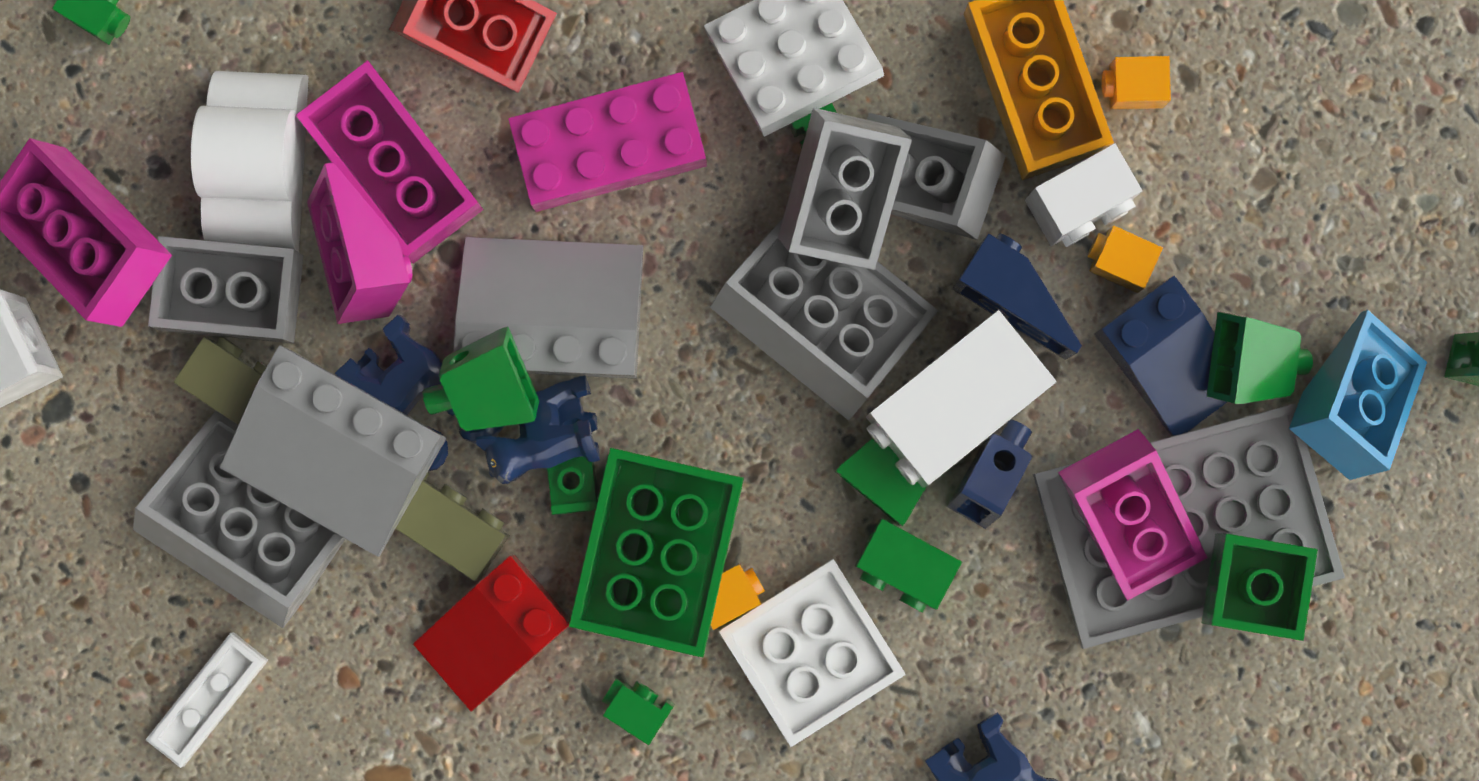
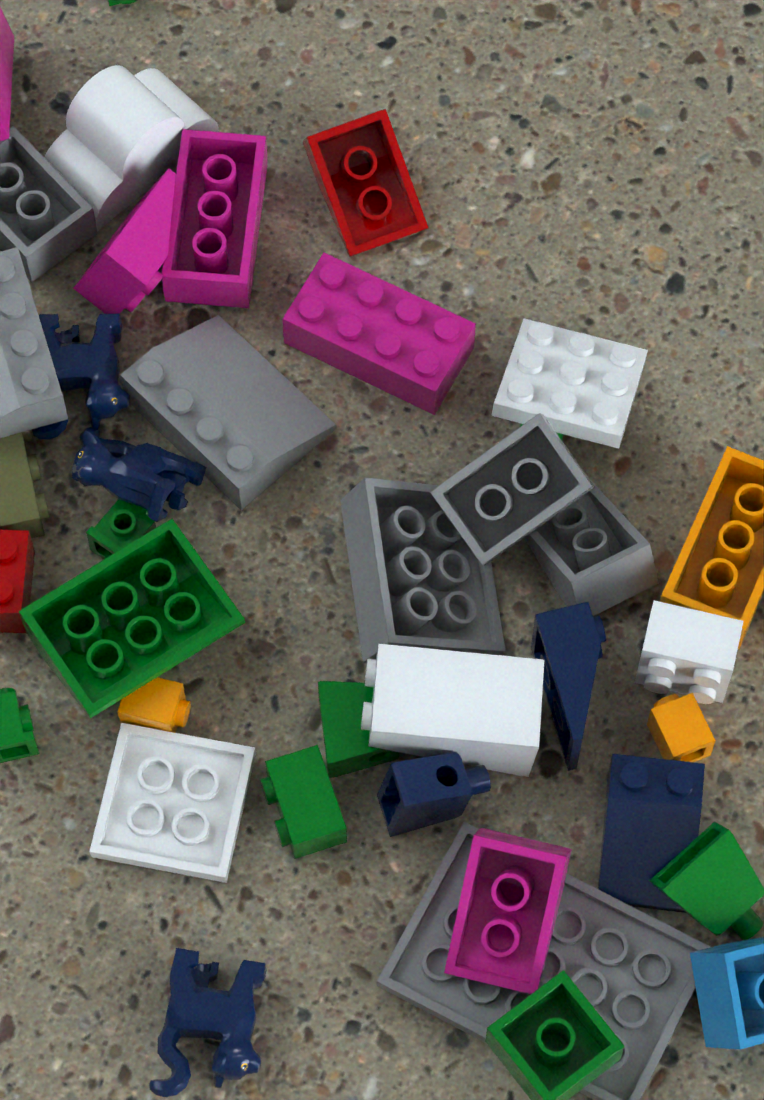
camera: 40 degrees right, 20 degrees down
green torso [422,326,539,431] -> none

